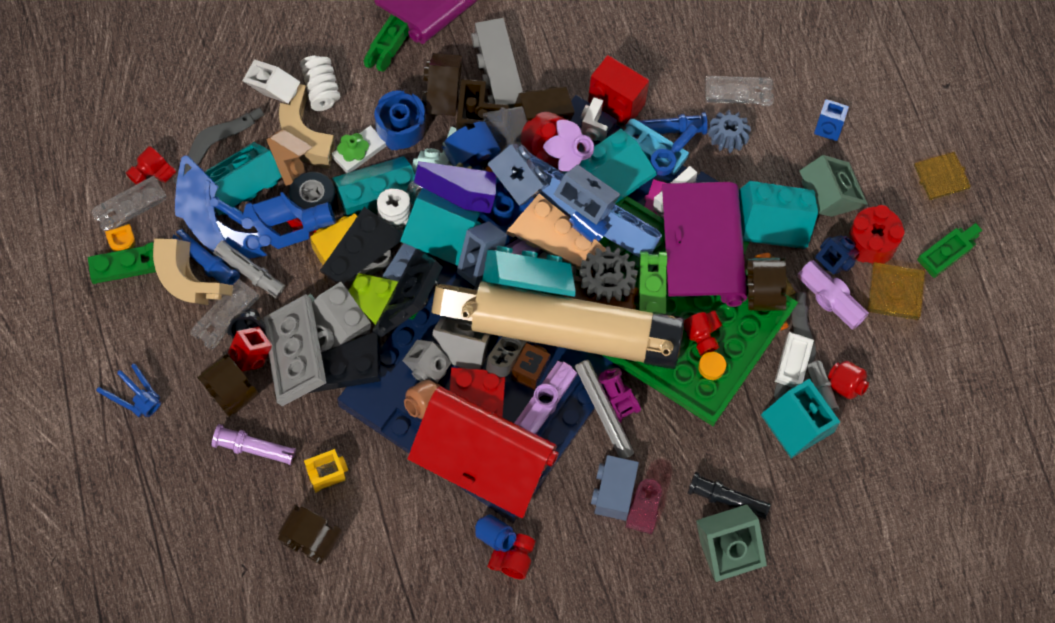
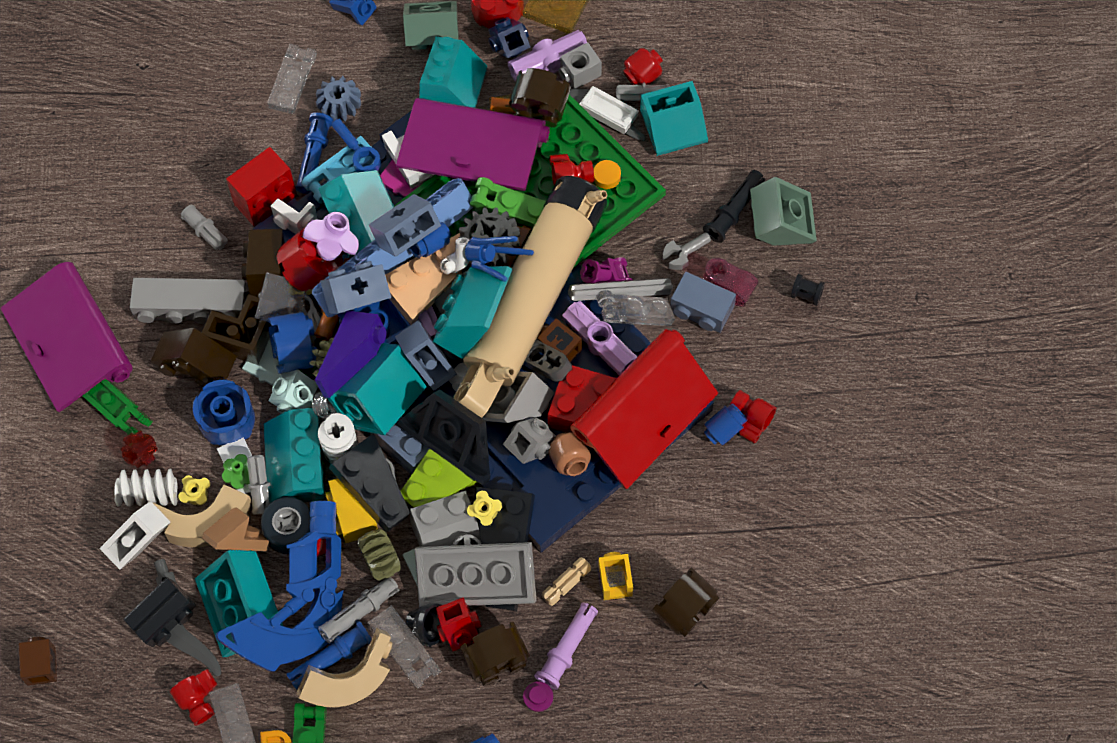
camera: 70 degrees left, 0 degrees up
none -> reddish brown brick [19,637,57,686]
none -> clear red gear [120,430,158,468]
none -> black brick [124,577,196,647]
none -> light yellow plate [178,475,210,505]
none -> light grey axle [181,205,228,250]
none -> light grey axle [247,455,270,514]
none -> olive gear [358,529,401,581]
none -> white arm [440,237,469,274]
none -> blue plant [465,236,534,282]
none -> light yellow plate [467,491,502,526]
none -> magenta plate [523,682,553,712]
none -> tan axle [542,557,591,606]
none -> light grey brick [559,42,602,89]
none -> clear plate [596,290,675,326]
none -> light grey bar [662,233,711,270]
none -> black bush [790,274,825,306]

